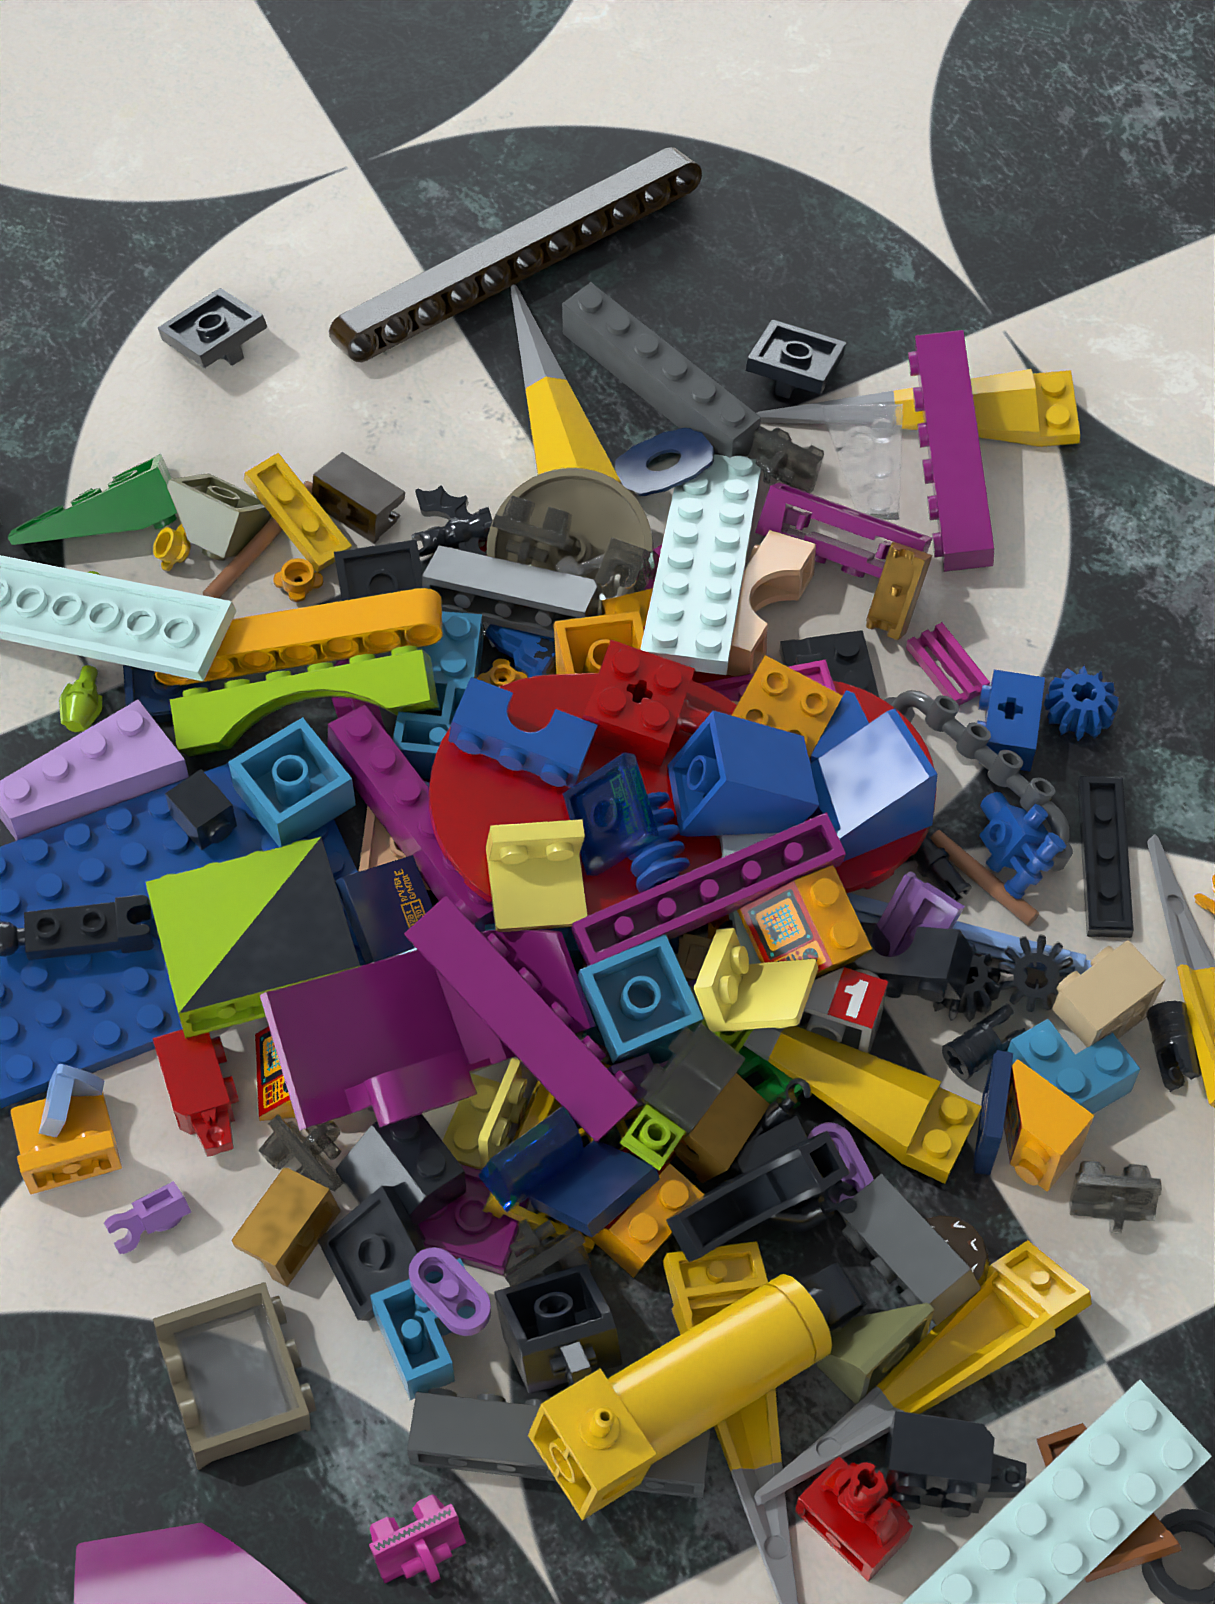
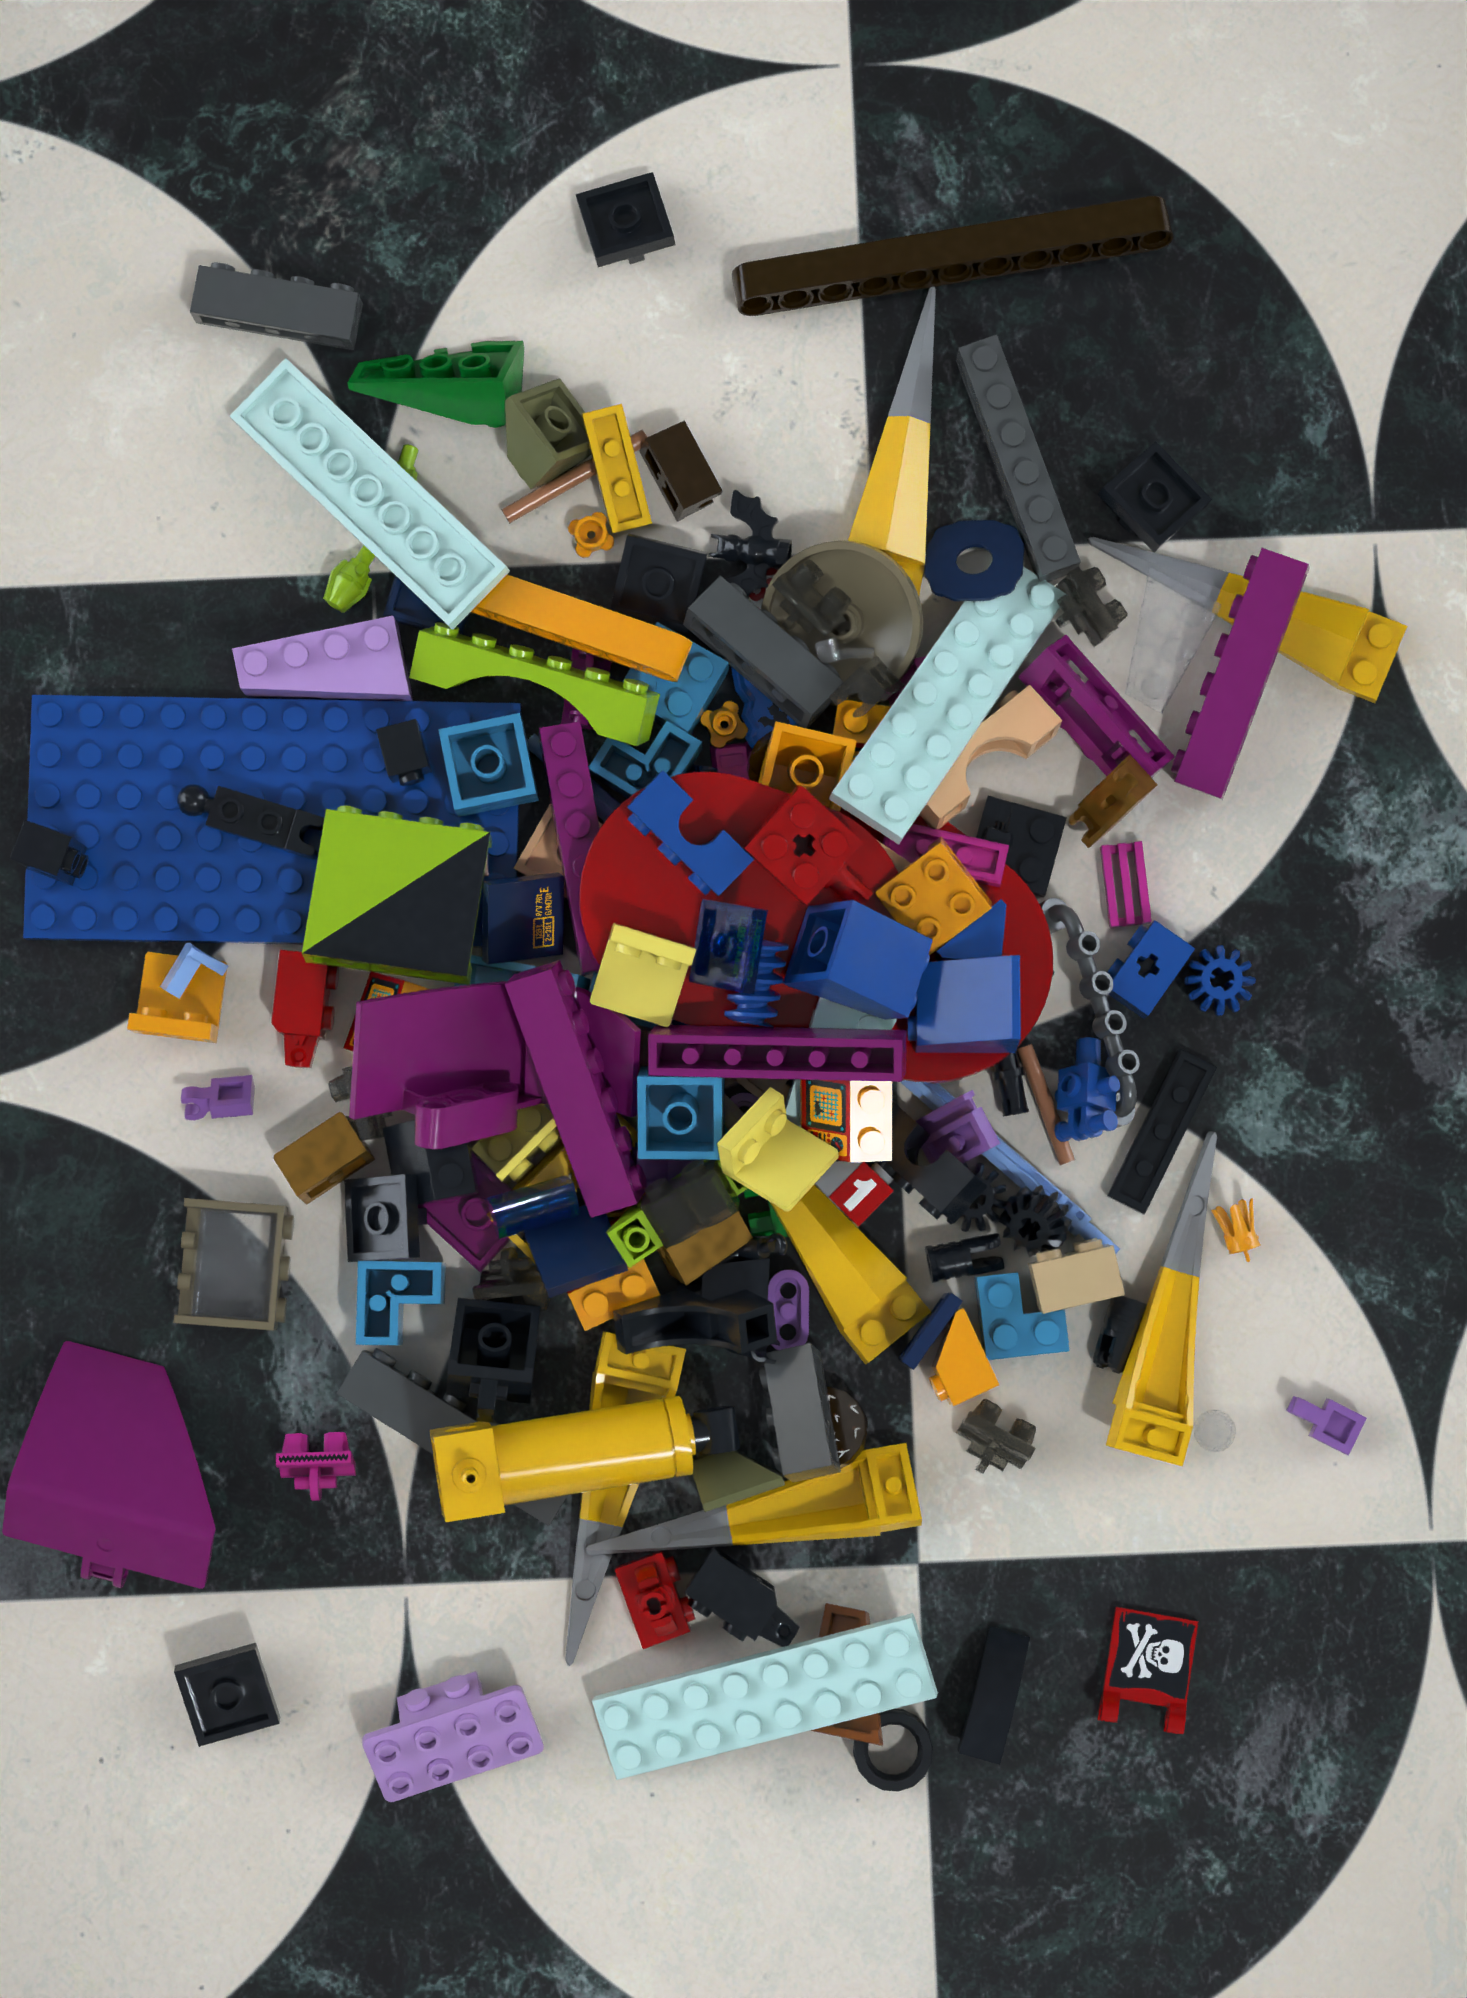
camera: 30 degrees right, 25 degrees up
yellow plate [153,524,191,571] -> none
medium lavender plate [409,1248,491,1336] -> none

